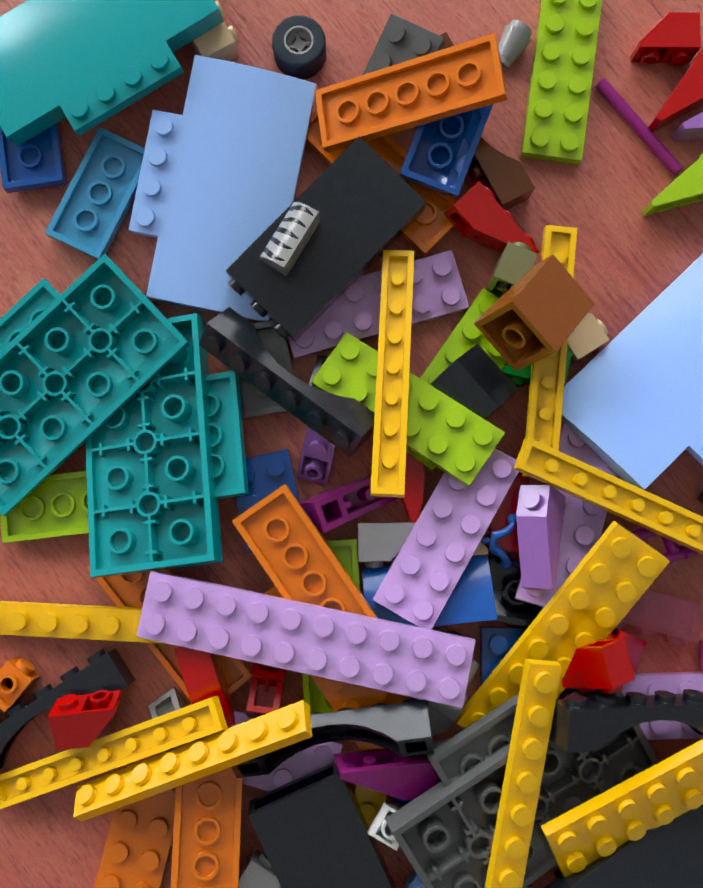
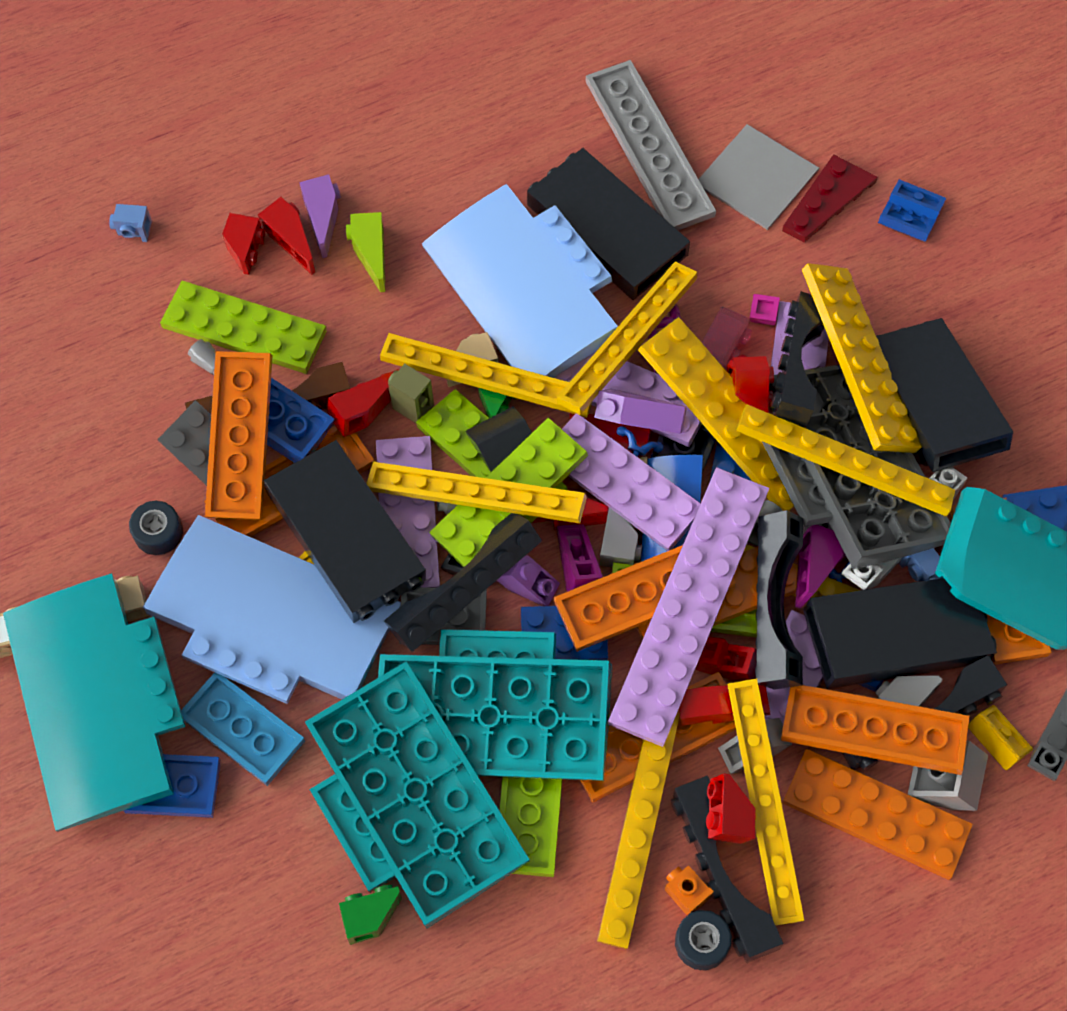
camera: 80 degrees left, 20 degrees down
yellow plate [73,700,312,822] -> none
light grey brick [259,202,320,276] -> none
dark orange slope [474,255,595,371] -> none
magenta bar [595,78,683,176] -> none

